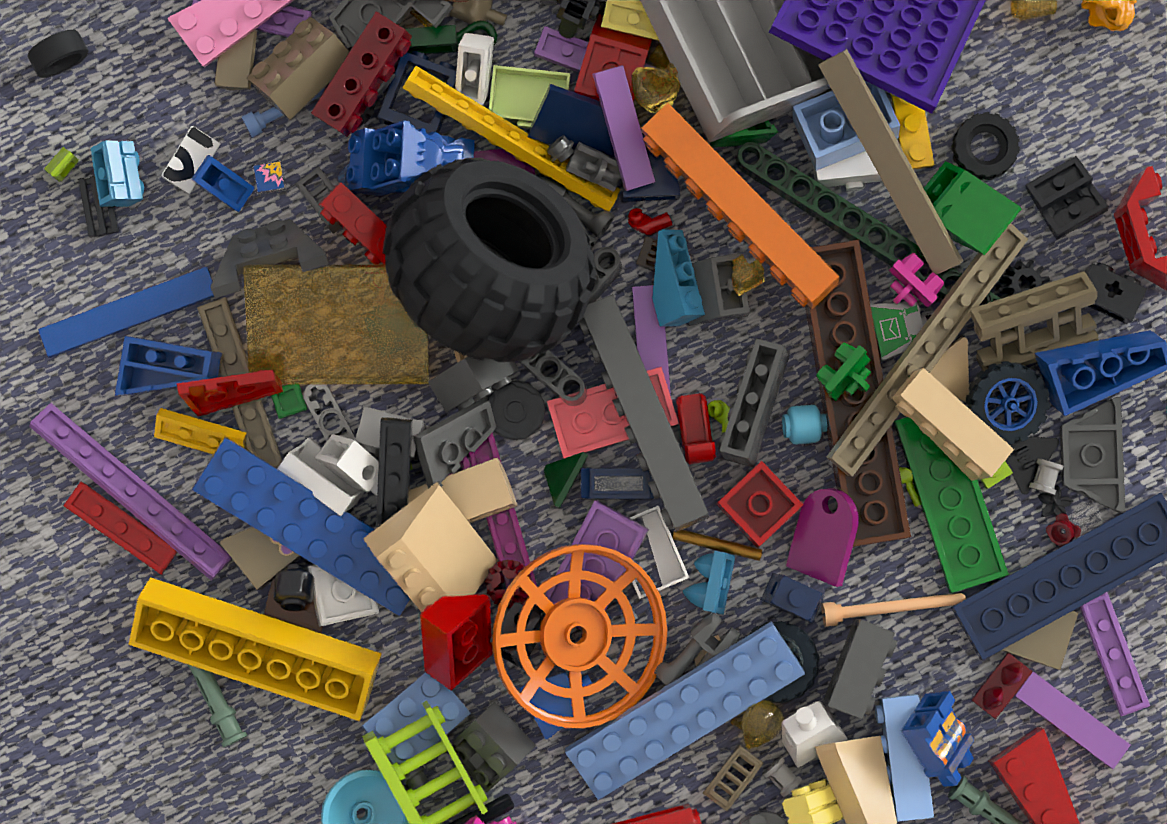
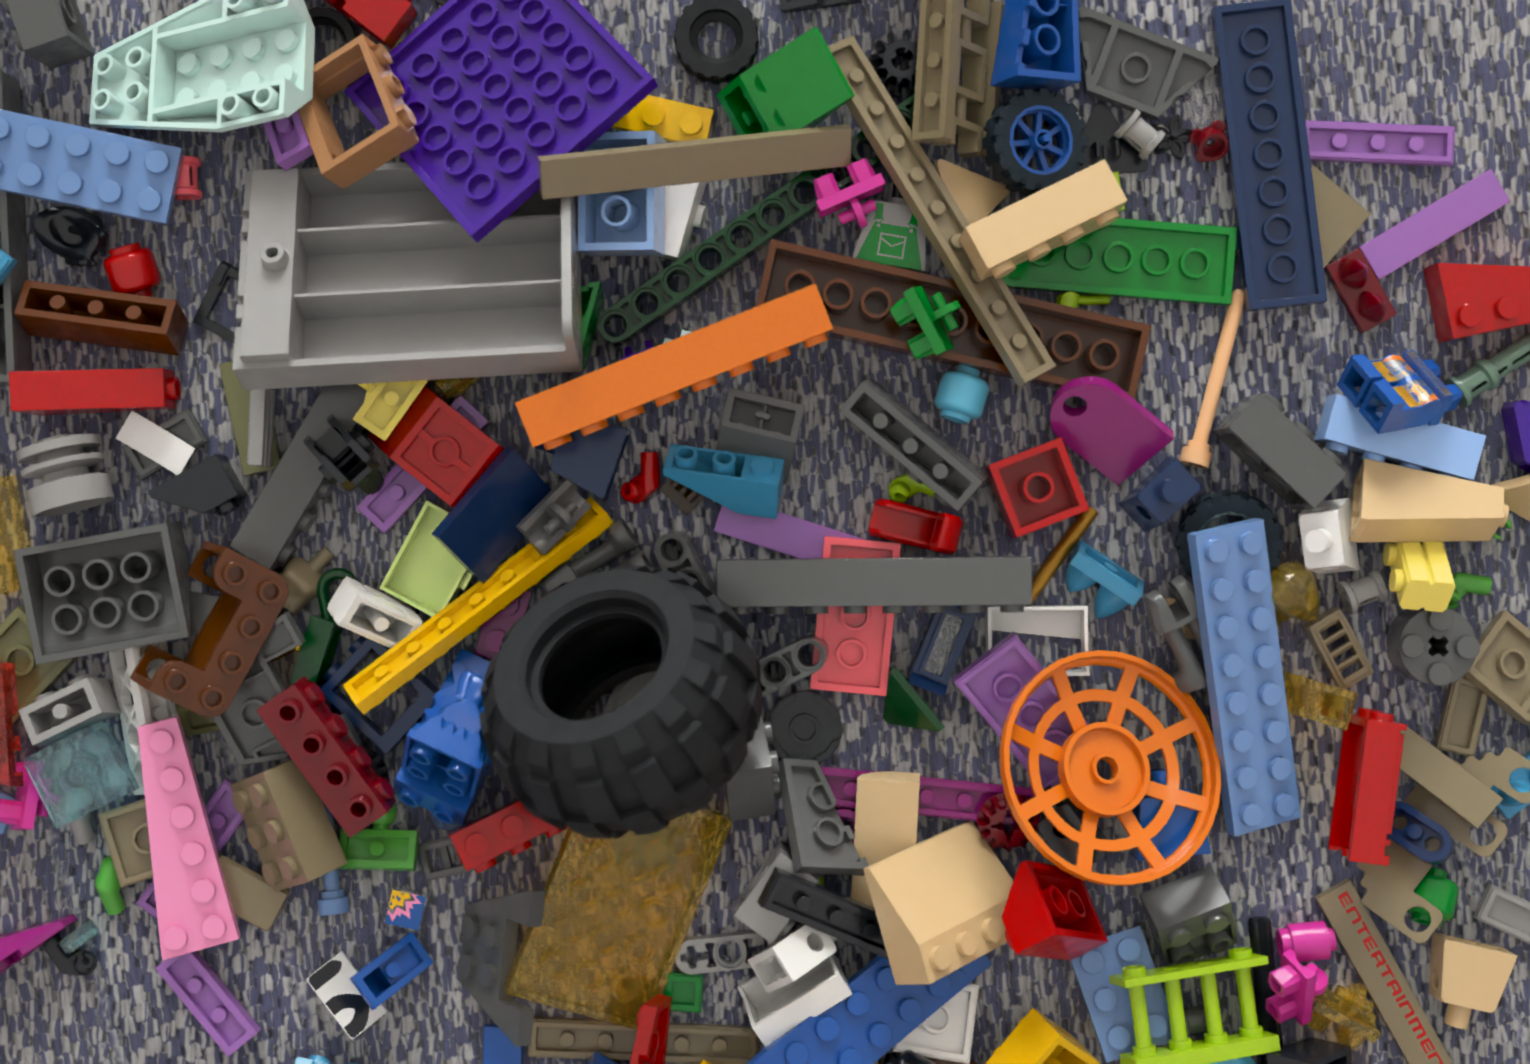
camera: 70 degrees left, 5 degrees up
dark grey plate [546,135,574,162] -> none
medium lavender tile [592,65,655,191] -> none
clear yellow piece [632,63,680,113] -> none
clear yellow tile [732,255,764,296] -> none
none -> medium lavender plate [155,951,261,1057]
none -> bright green plate [339,804,419,871]
none -> clear yellow slope [1283,671,1358,731]

